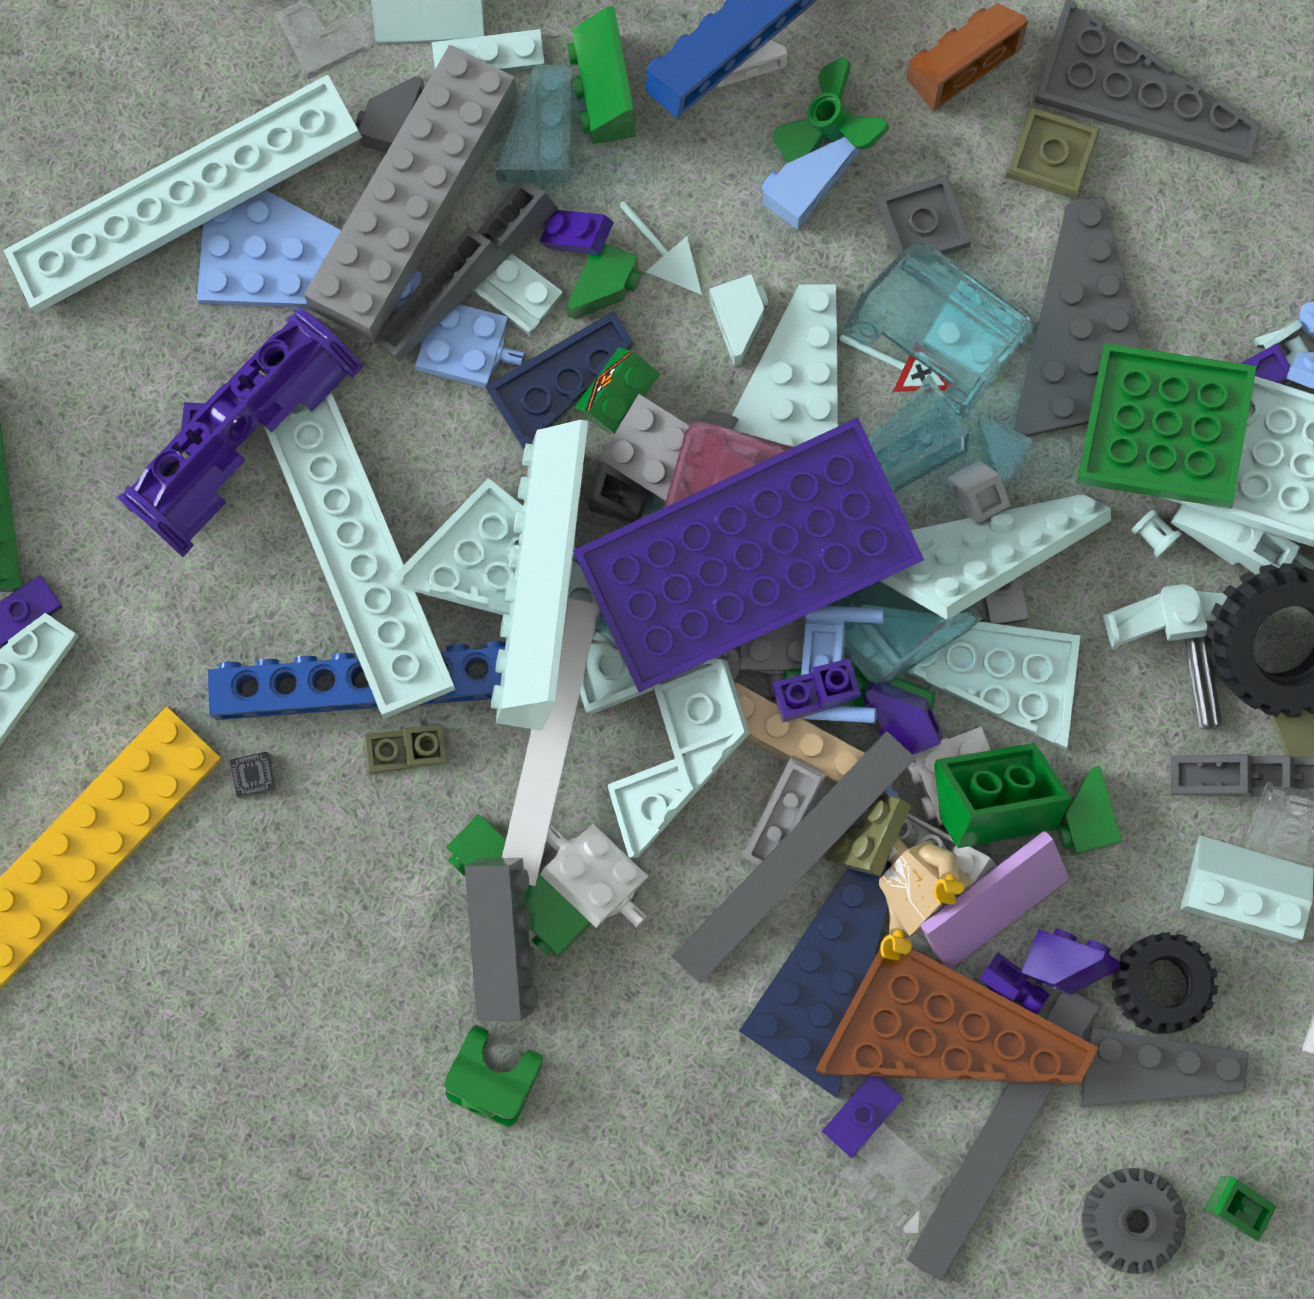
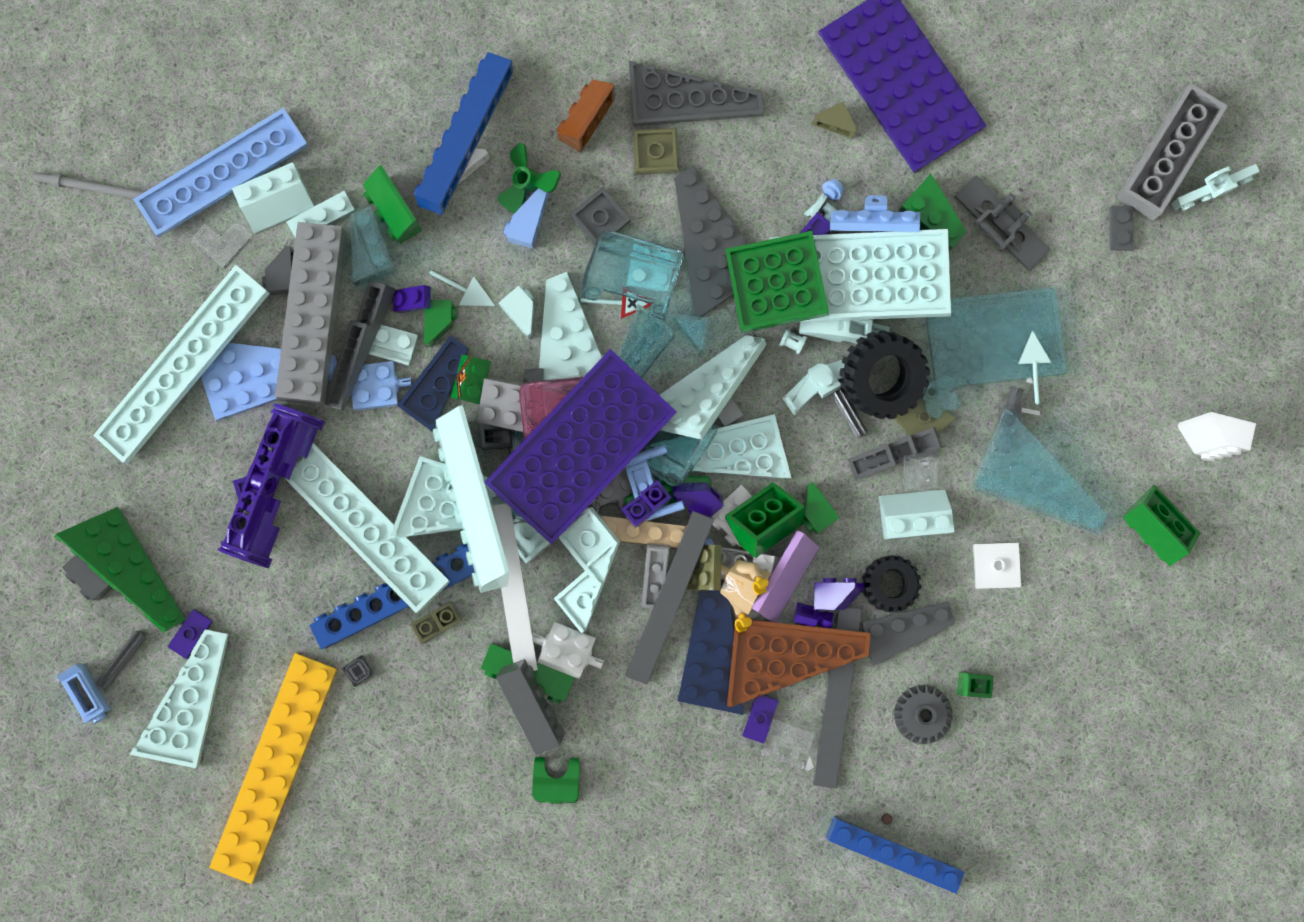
camera: 35 degrees left, 5 degrees up
light grey brick [947,460,1011,524] -> none

